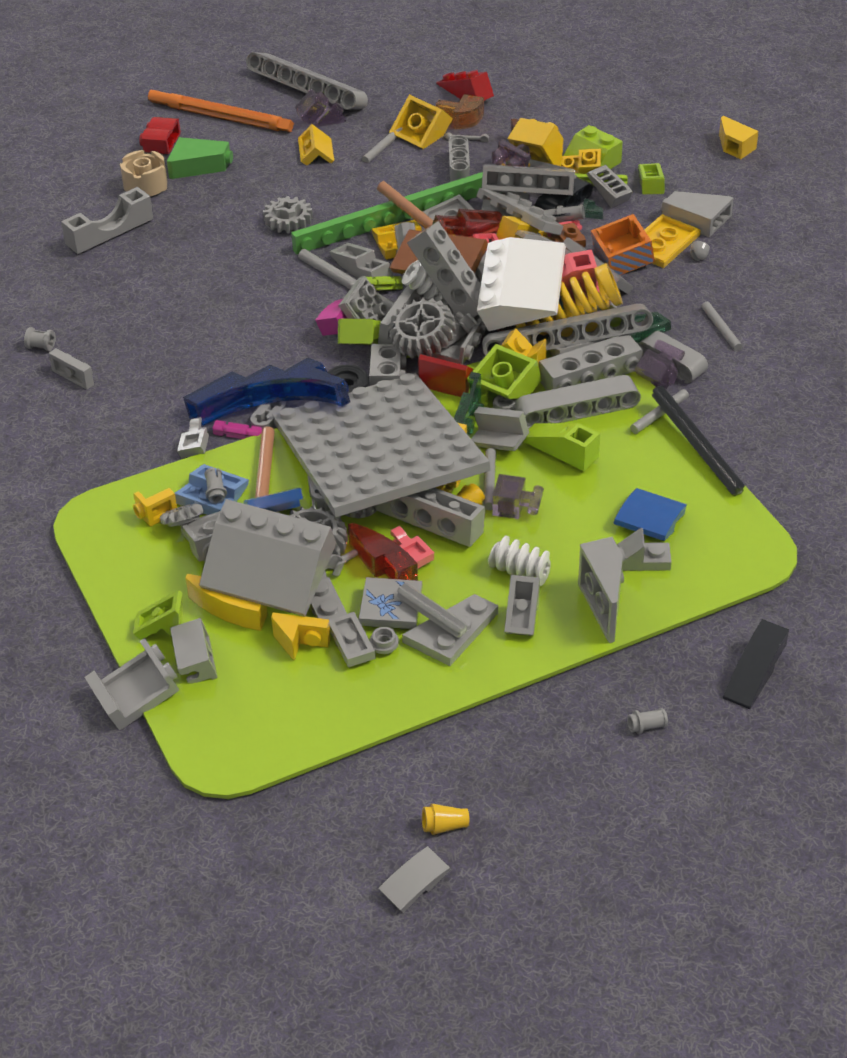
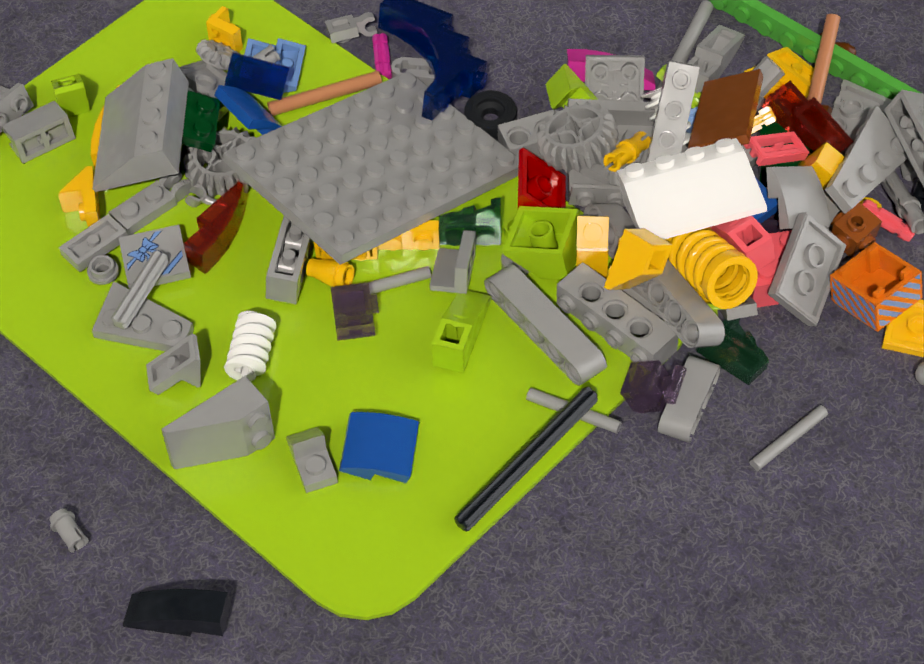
camera: 70 degrees right, 10 degrees up
coral plate [390,526,434,572] -> none
none -> clear blue slope [224,52,290,100]
none -> yellow pin [603,131,651,172]
none -> yellow slope [604,228,673,290]

